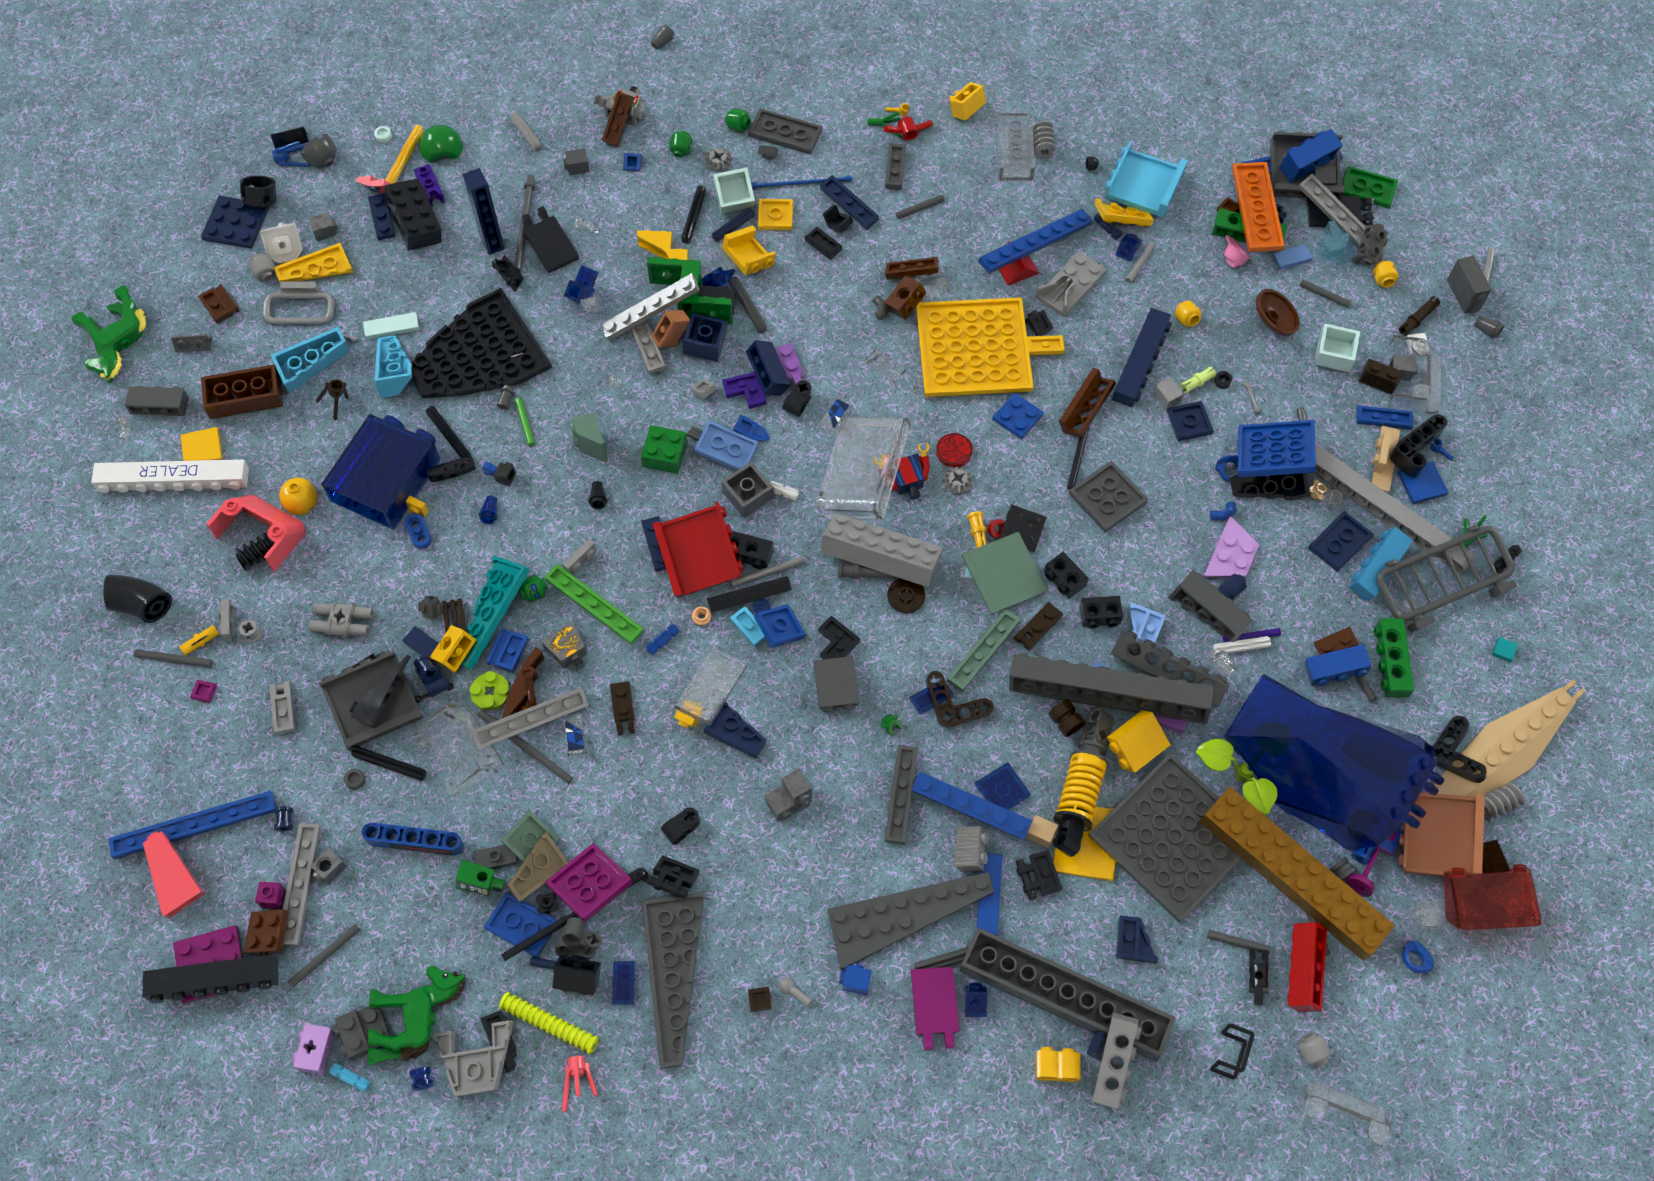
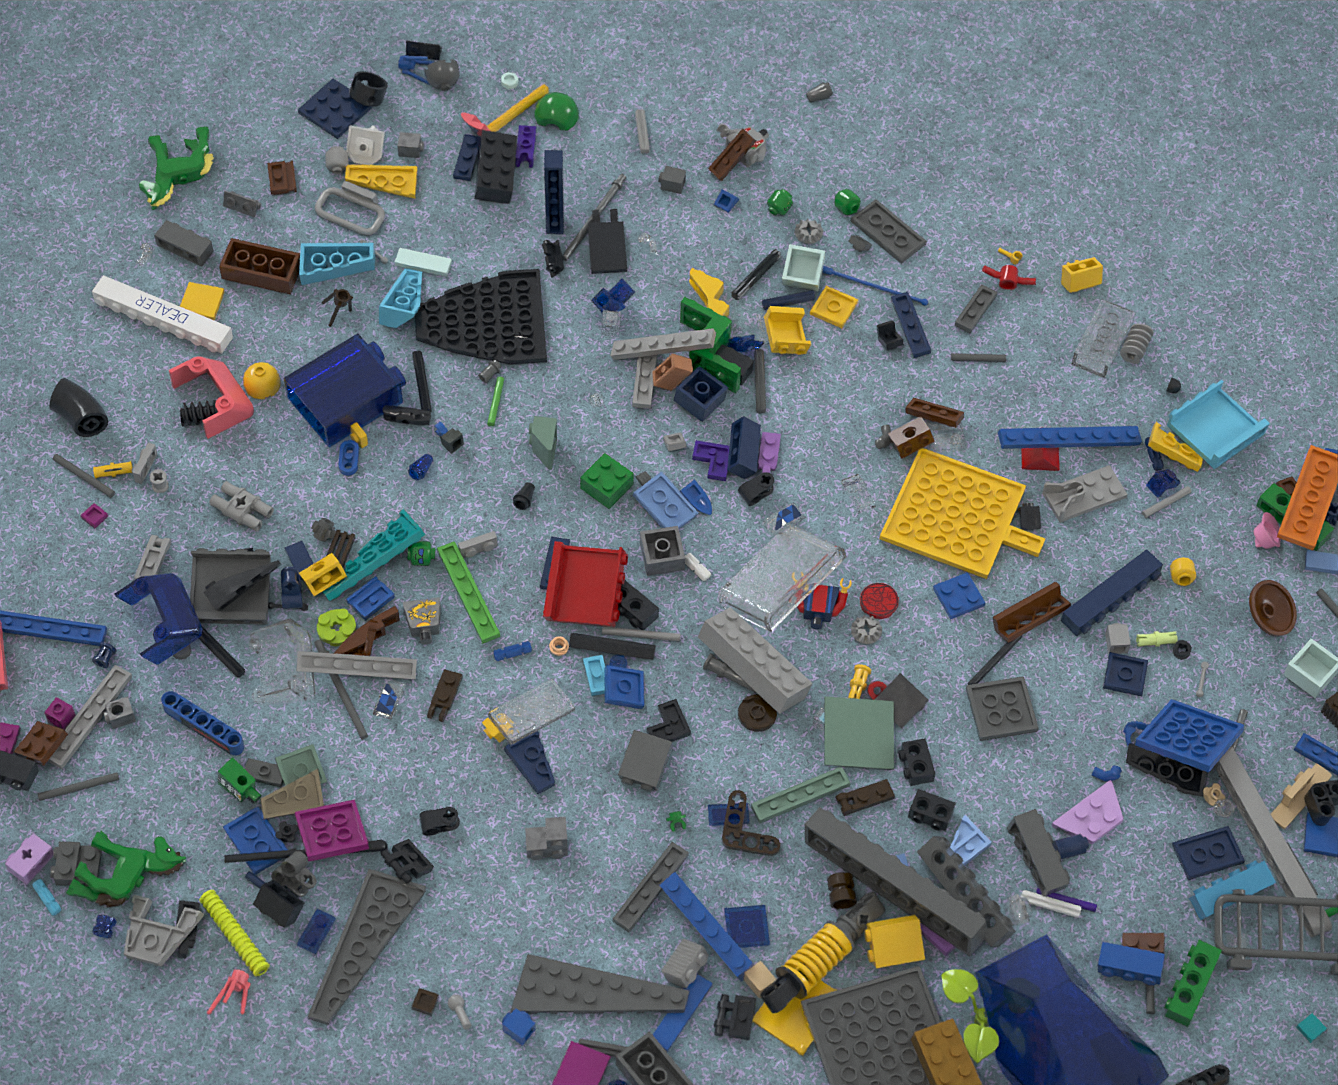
camera: 25 degrees right, 5 degrees down
black plate [805,227,842,260] -> none
green plant [868,112,902,139] -> none
none -> clear blue windscreen [114,573,202,665]

